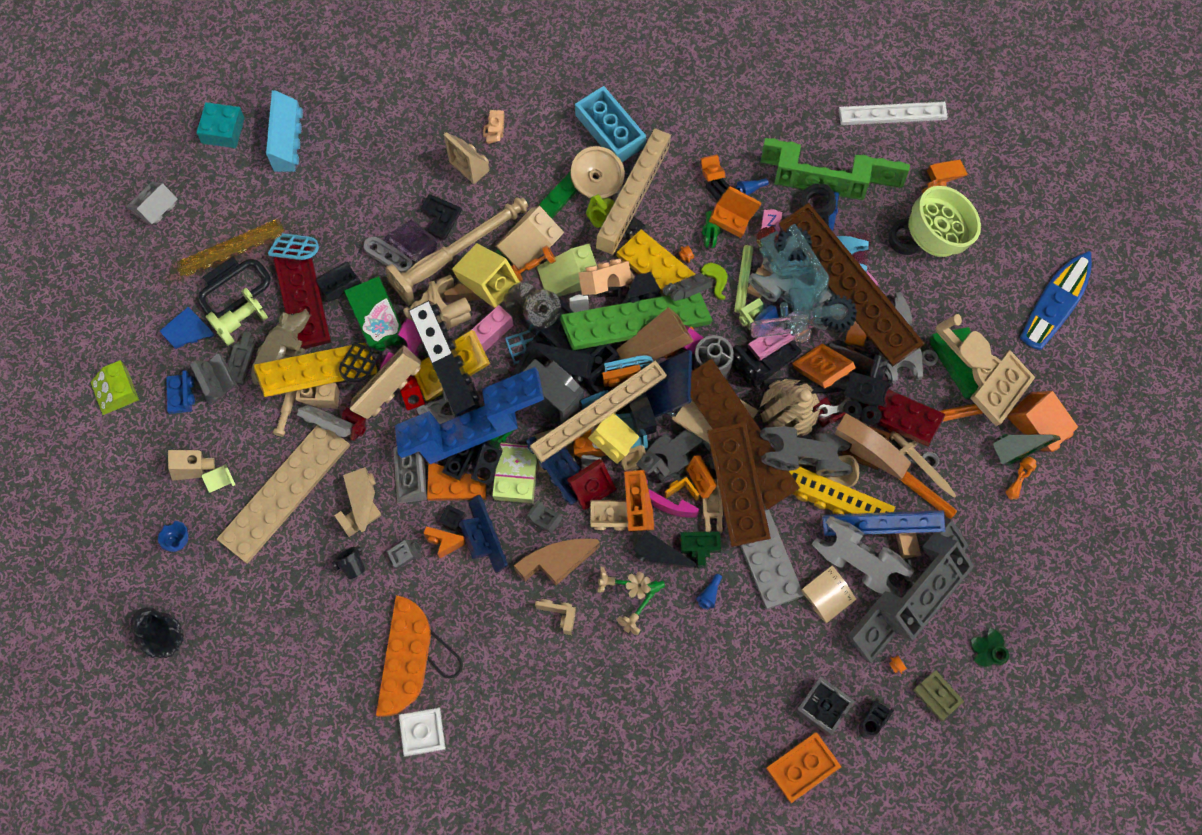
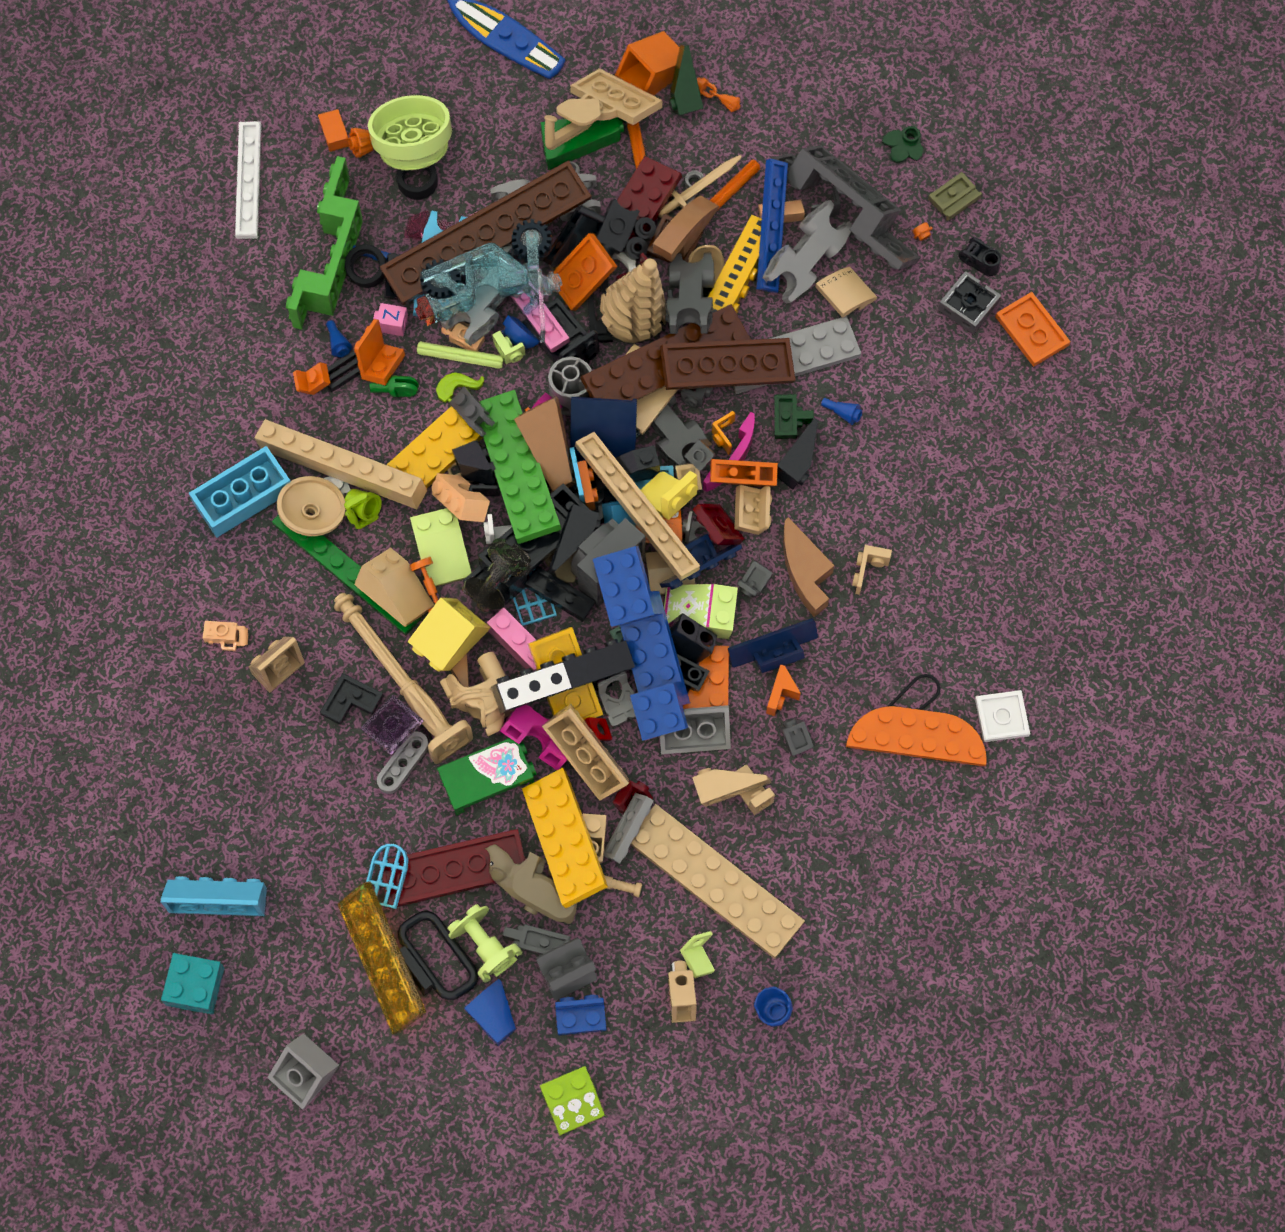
camera: 90 degrees left, 0 degrees up
black hair [130,607,184,658] -> none
black bracket [316,261,361,302] -> none
black piece [331,545,365,579] -> none
black window [339,342,383,383] -> none
black plate [438,504,466,532] -> none
tan plant [597,567,665,635] -> none
orange plate [679,245,694,263] -> none
orange plate [686,455,717,498] -> none
tan hinge [702,479,723,533] -> none

